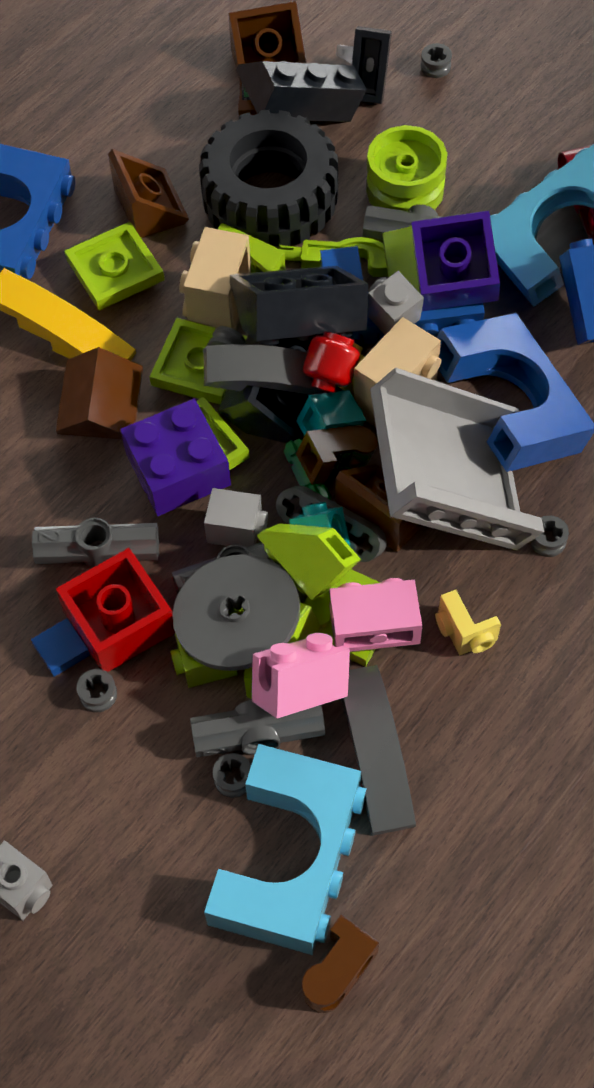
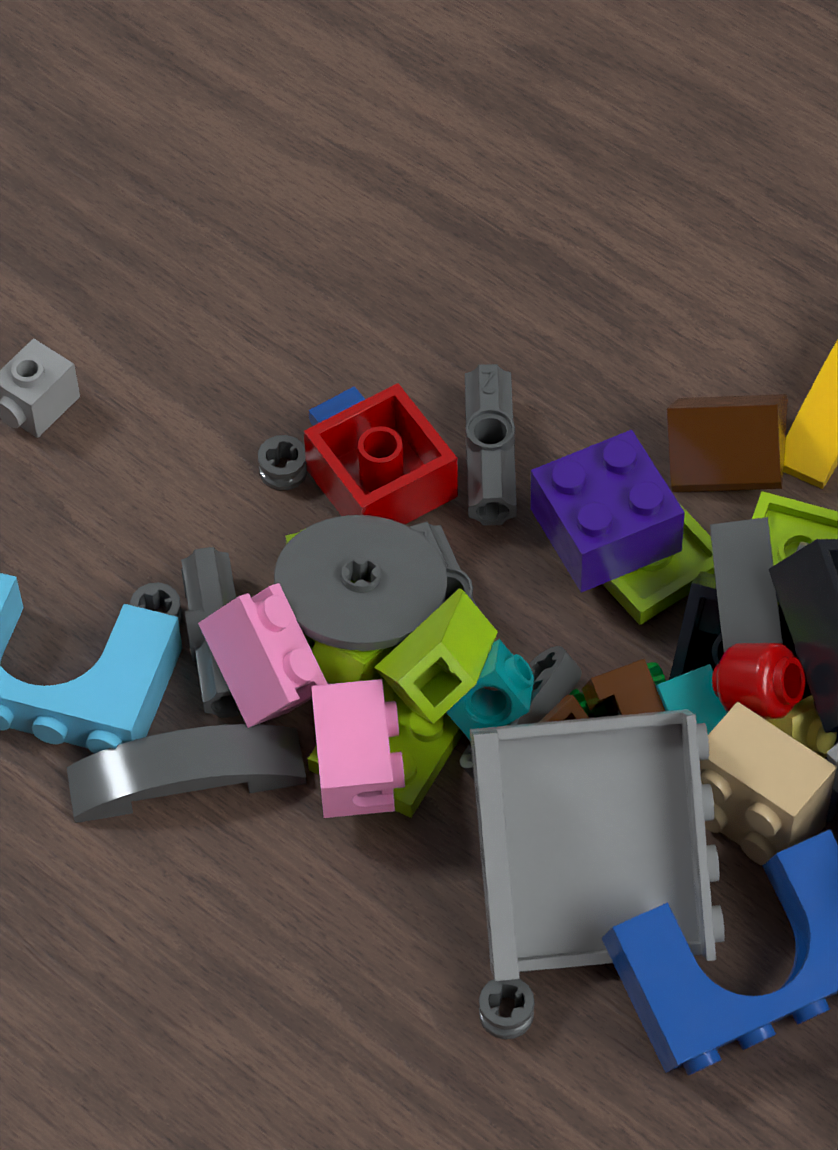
camera: 90 degrees right, 5 degrees down
light grey brick [204,488,268,547] -> none
light yellow bracket [435,590,501,656] -> none

